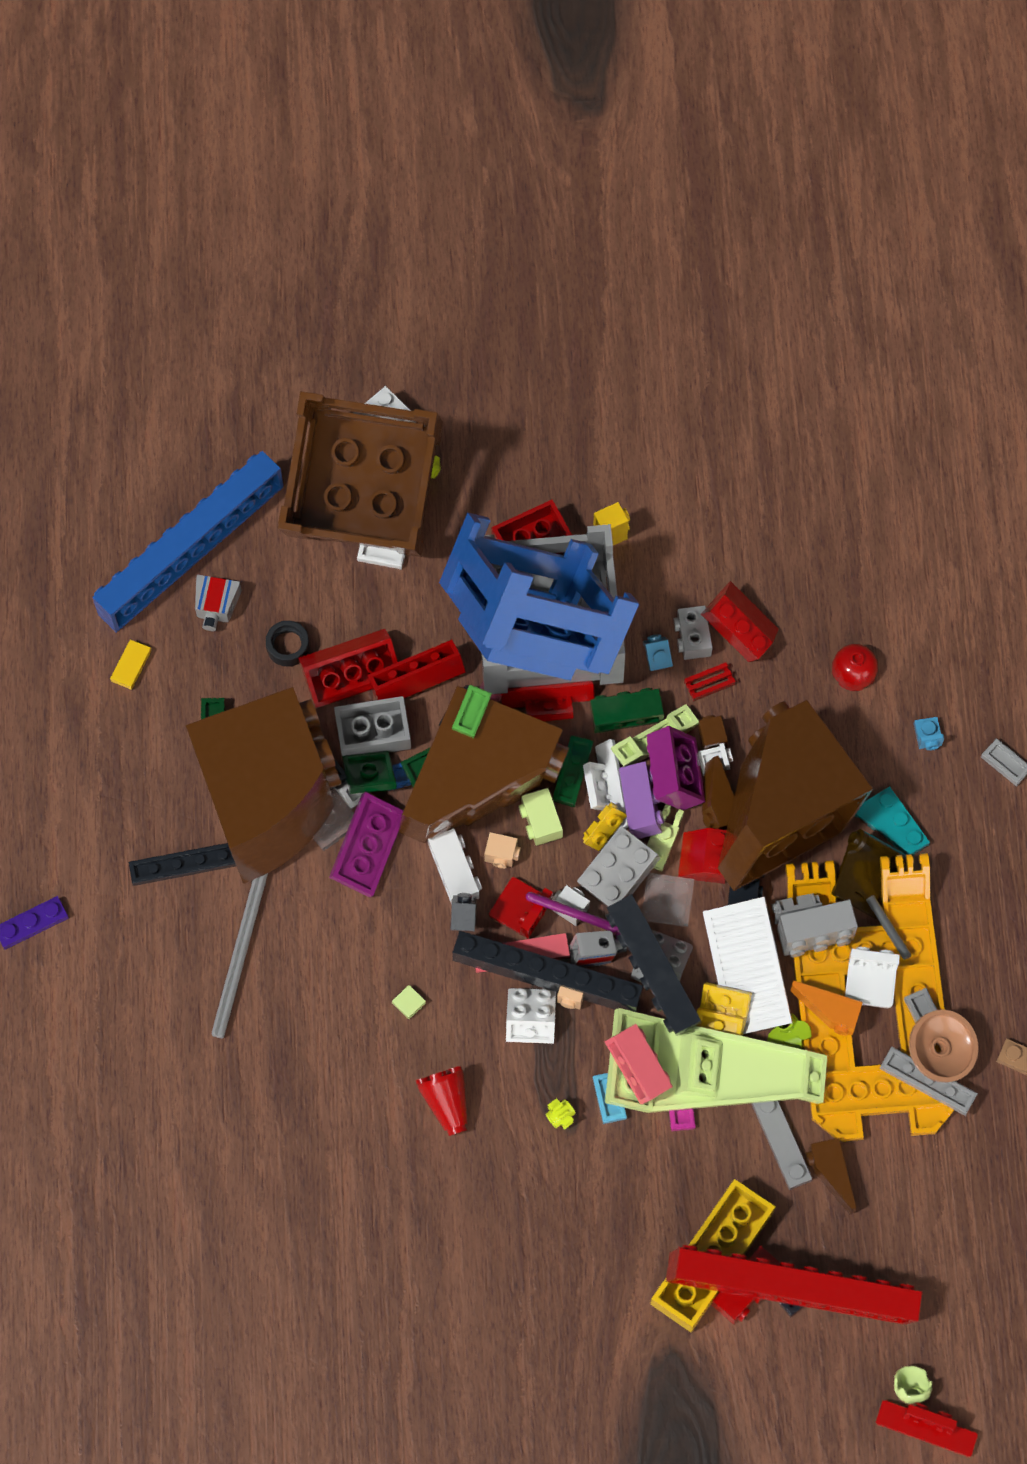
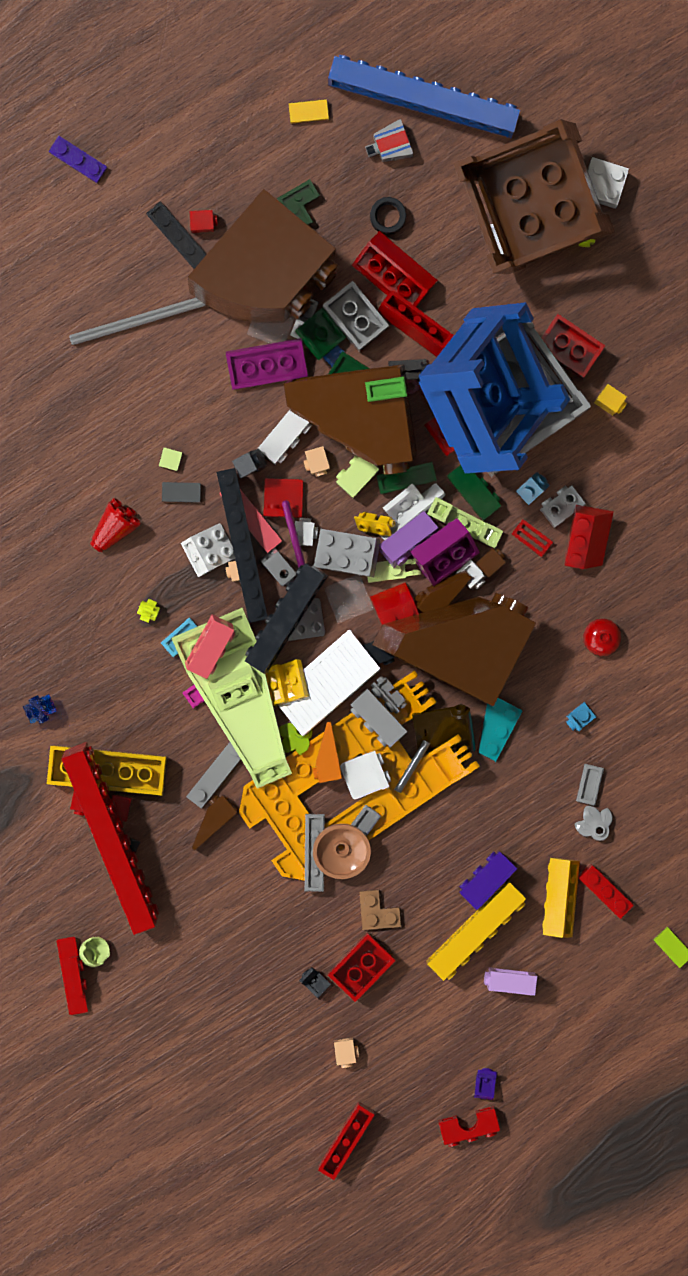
camera: 60 degrees right, 20 degrees up
none -> clear blue brick [23,694,57,724]
none -> dark grey tile [162,482,201,503]
none -> red brick [189,210,218,233]

